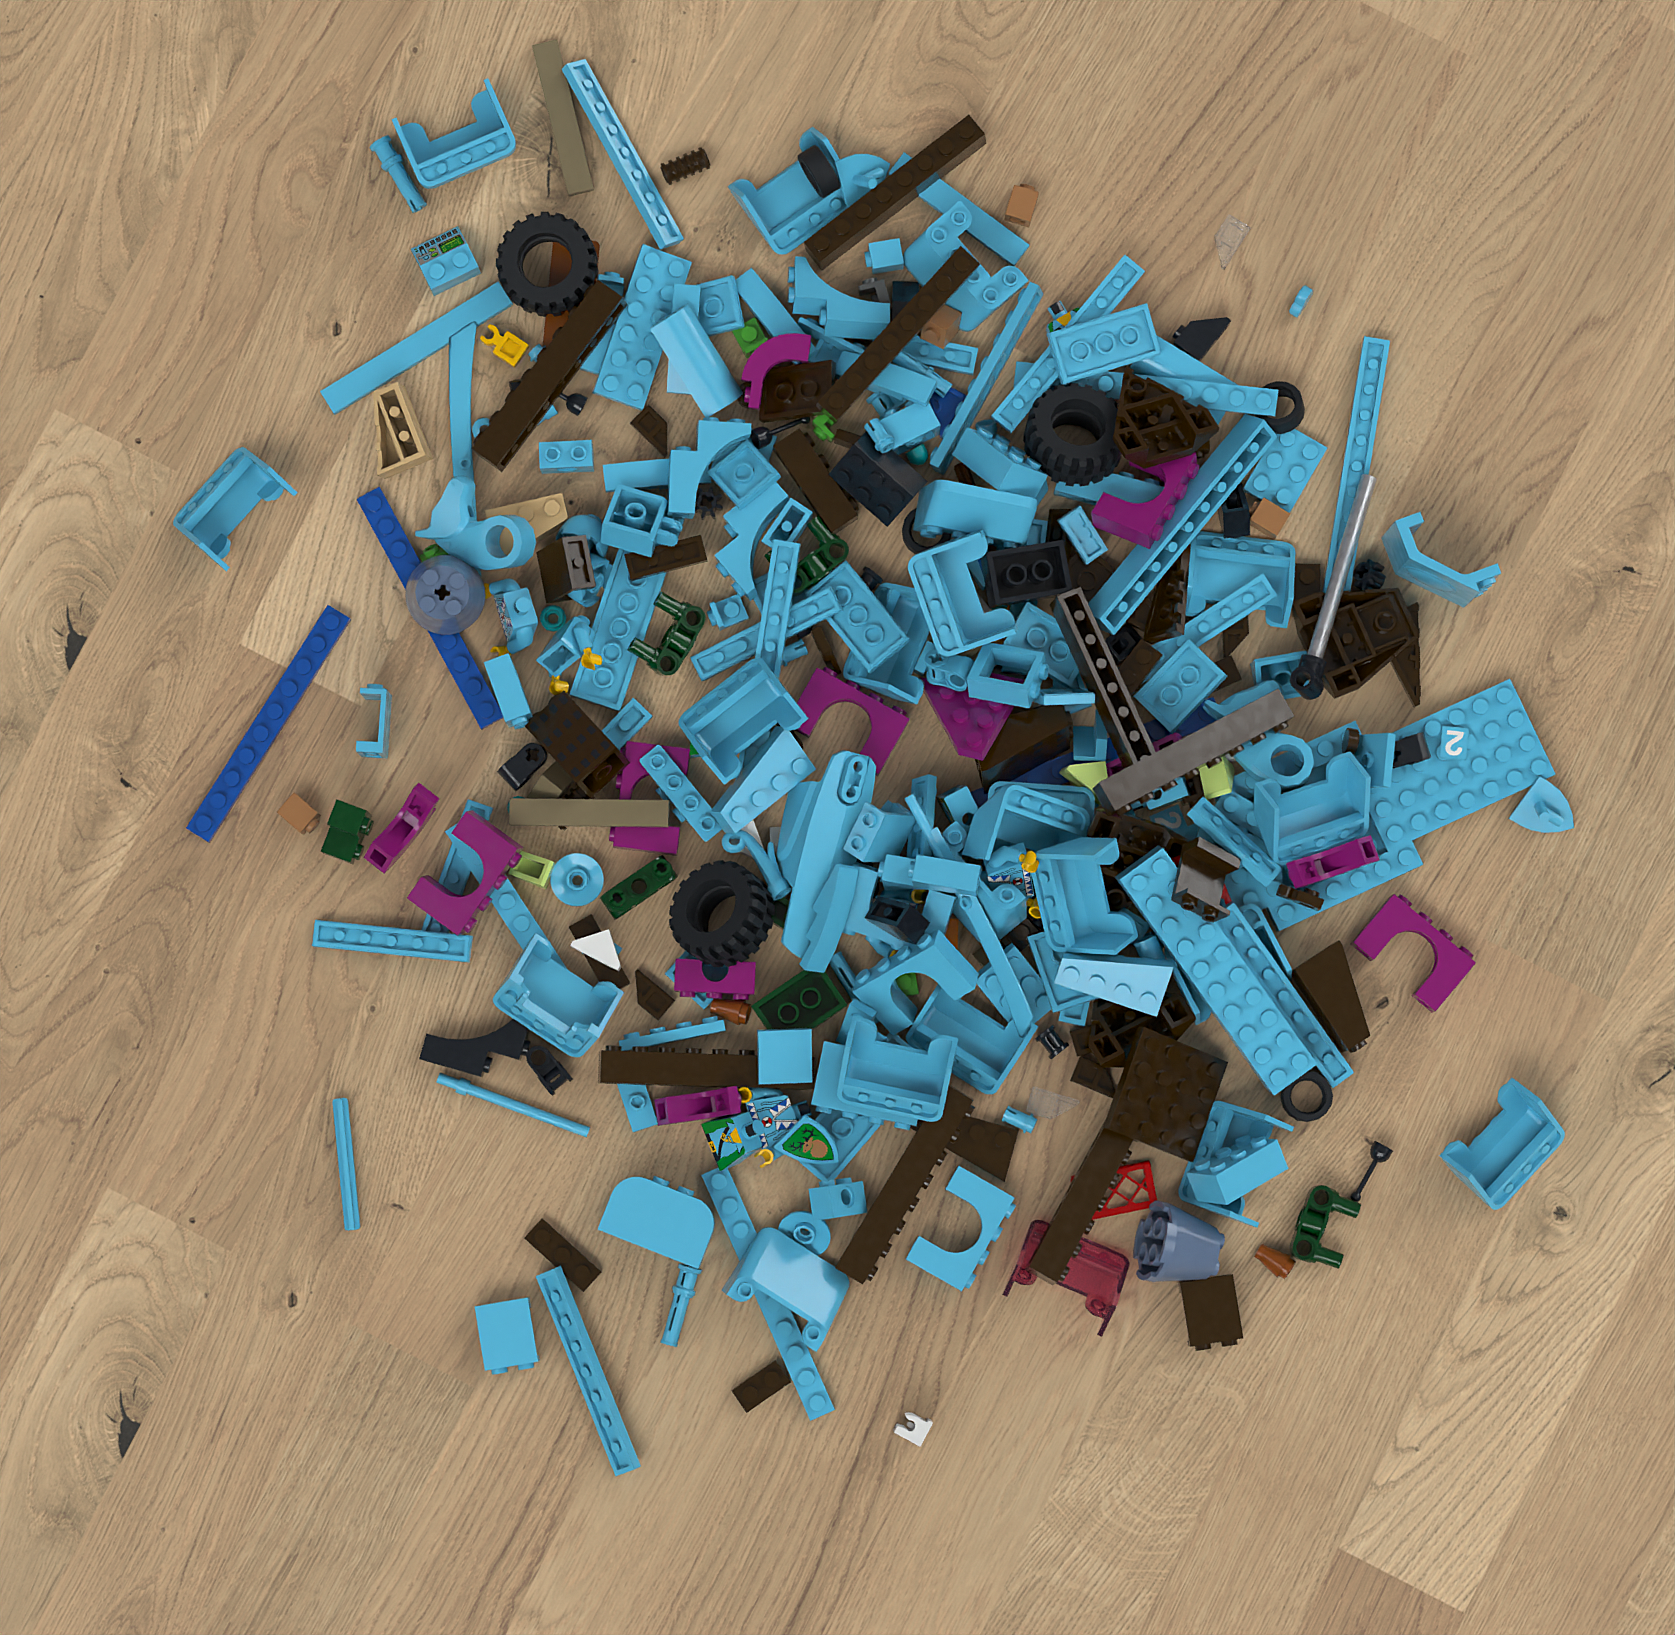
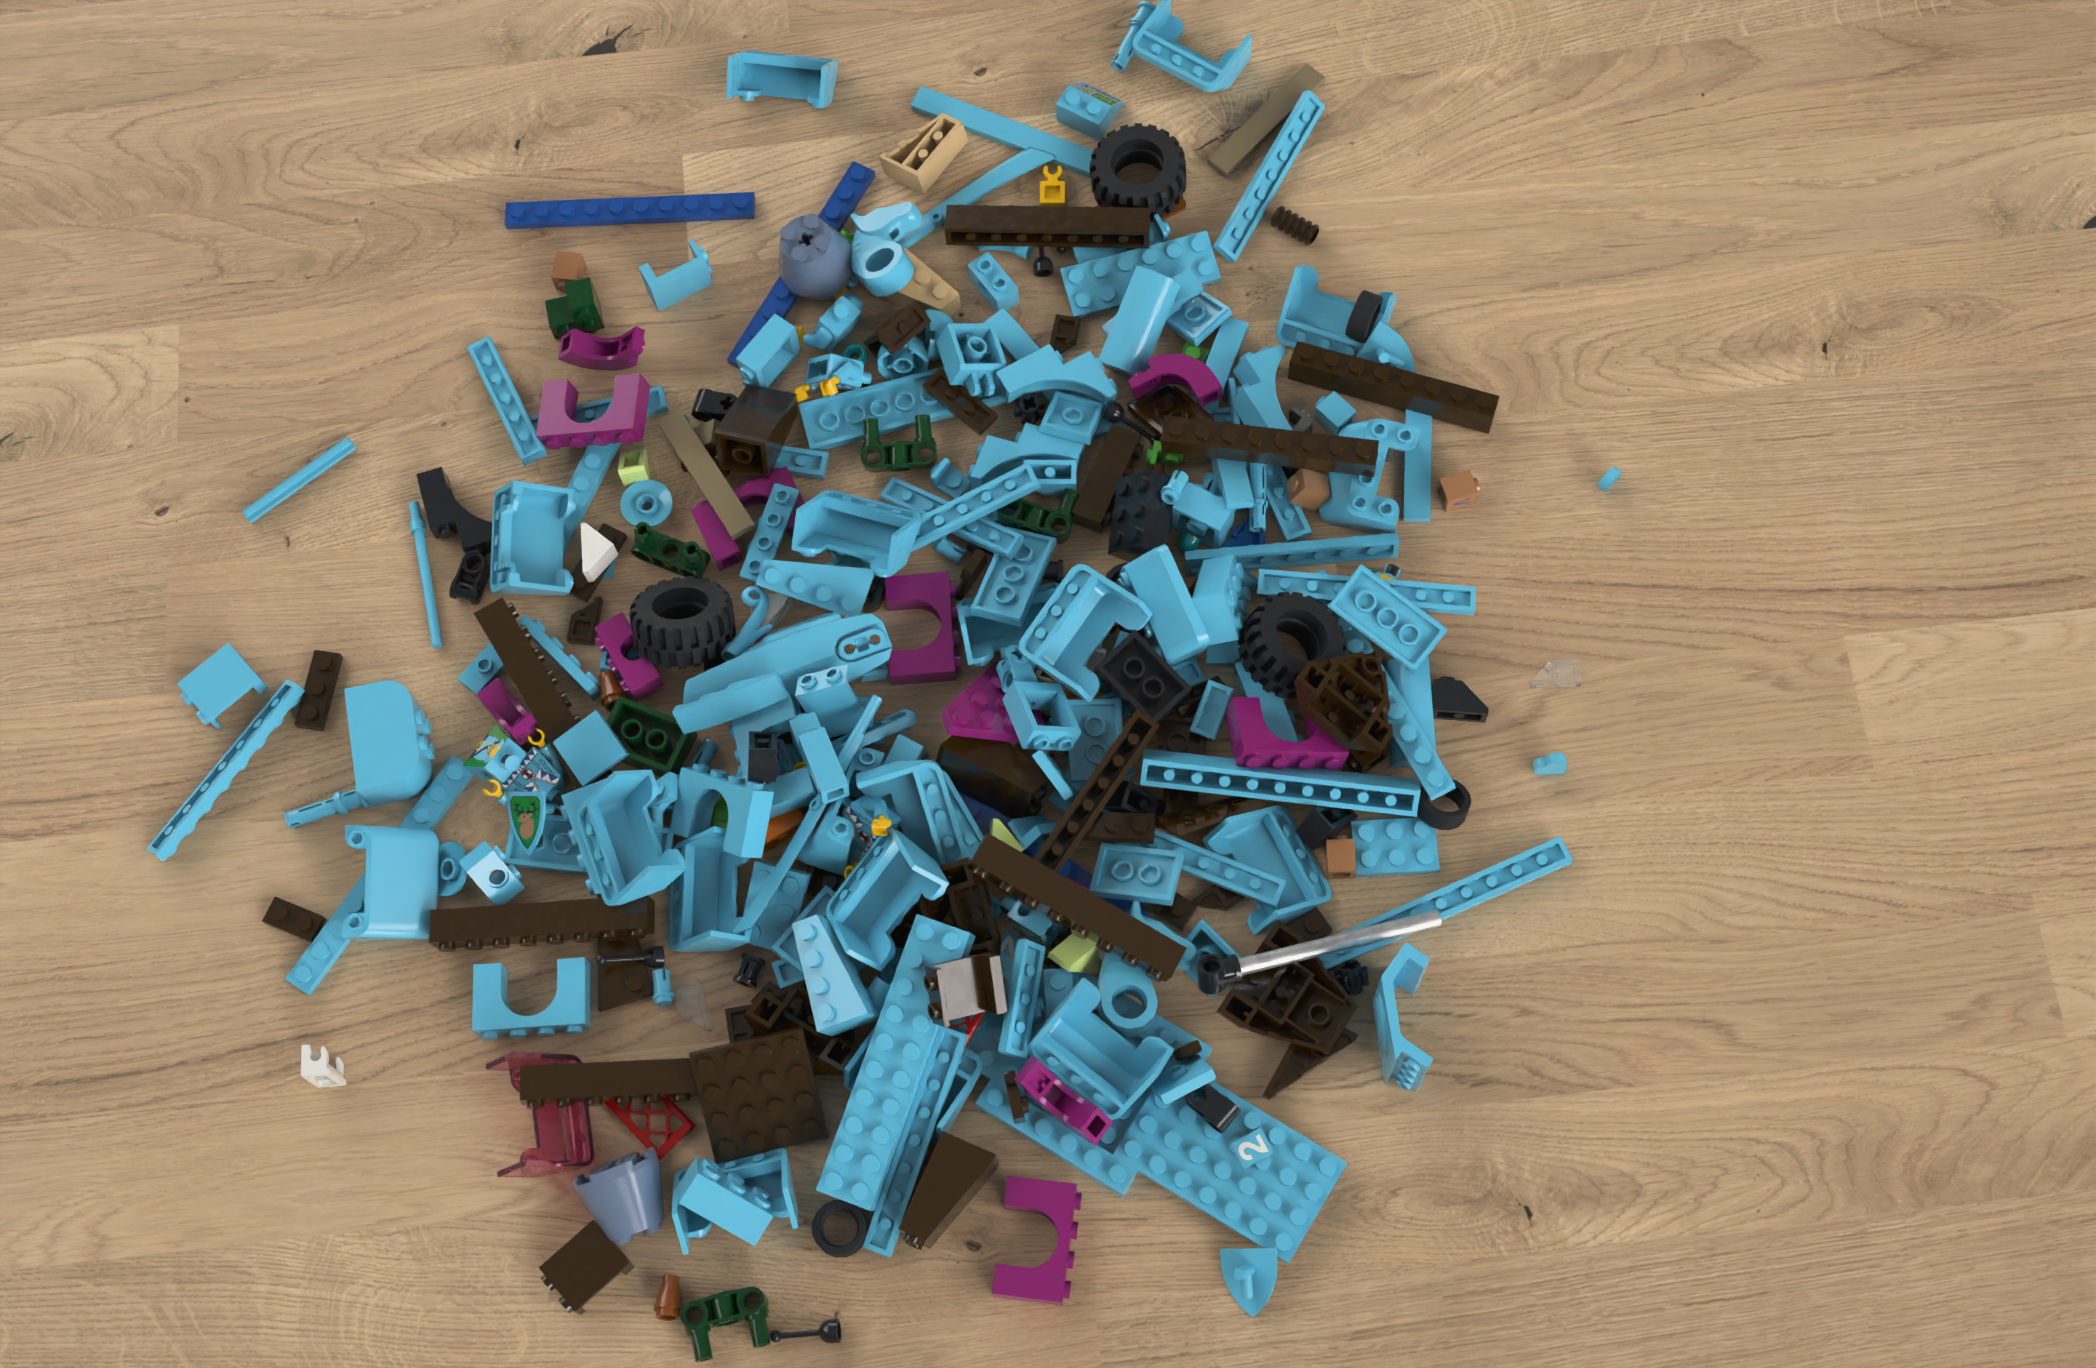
camera: 65 degrees right, 15 degrees down
none -> black hinge [595,946,665,968]
none -> medium azure tile [1596,466,1622,491]

